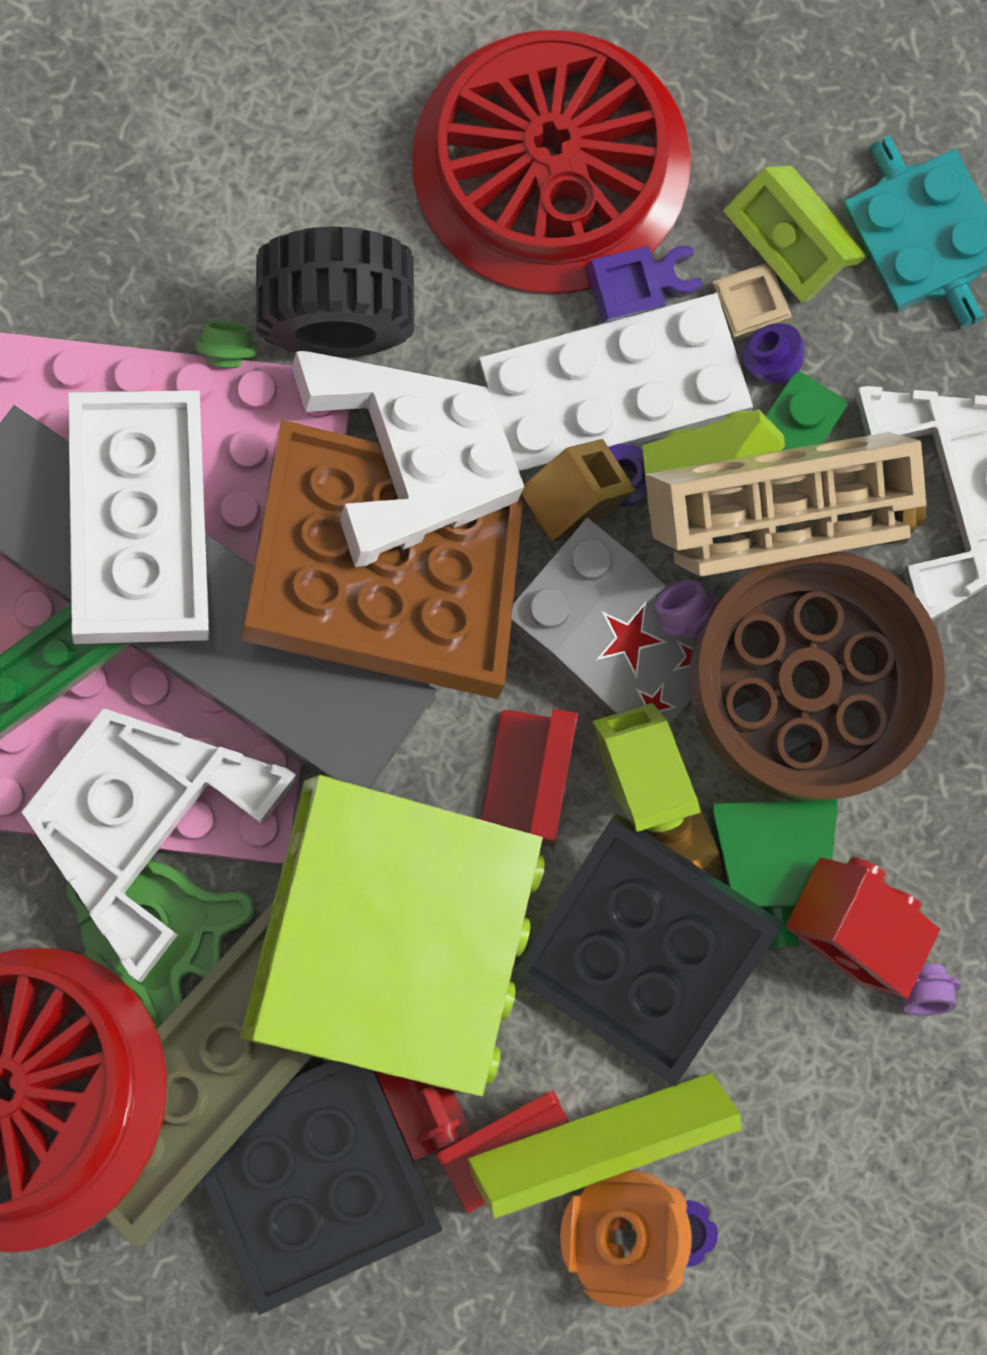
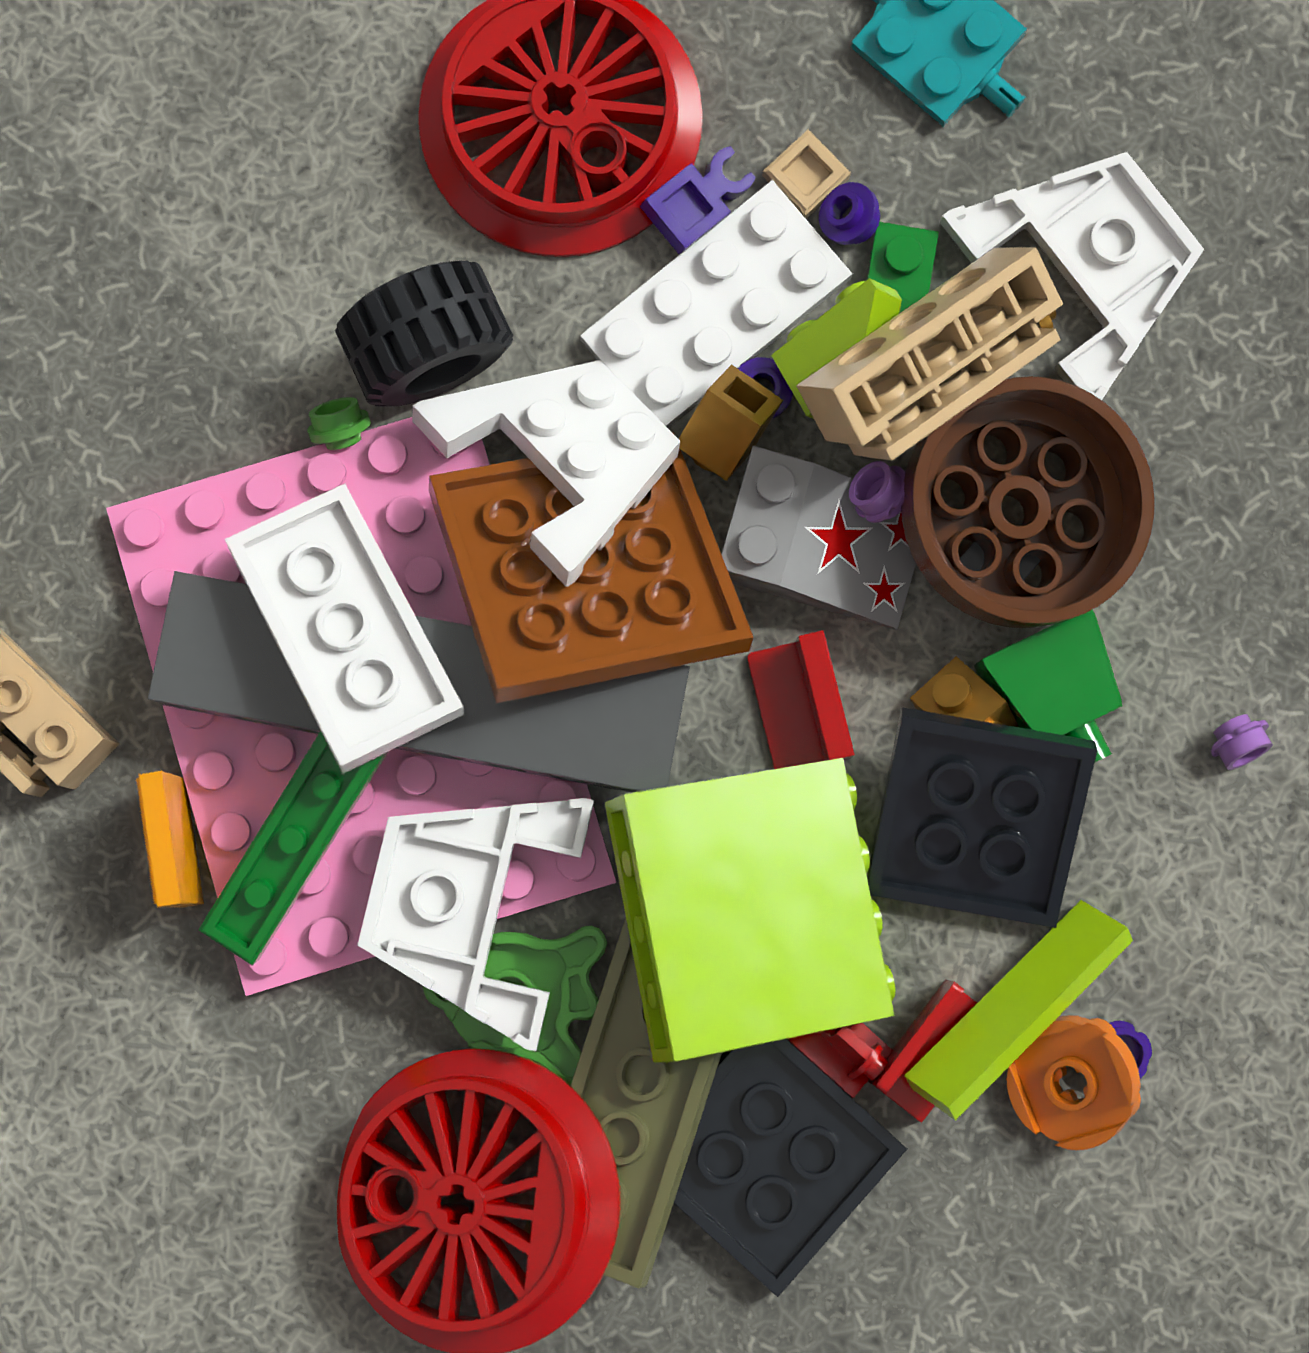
camera: 30 degrees left, 5 degrees up
lime slope [592,703,701,832] -> none
lime panel [723,166,868,302] -> none
red brick [786,857,941,999] -> none

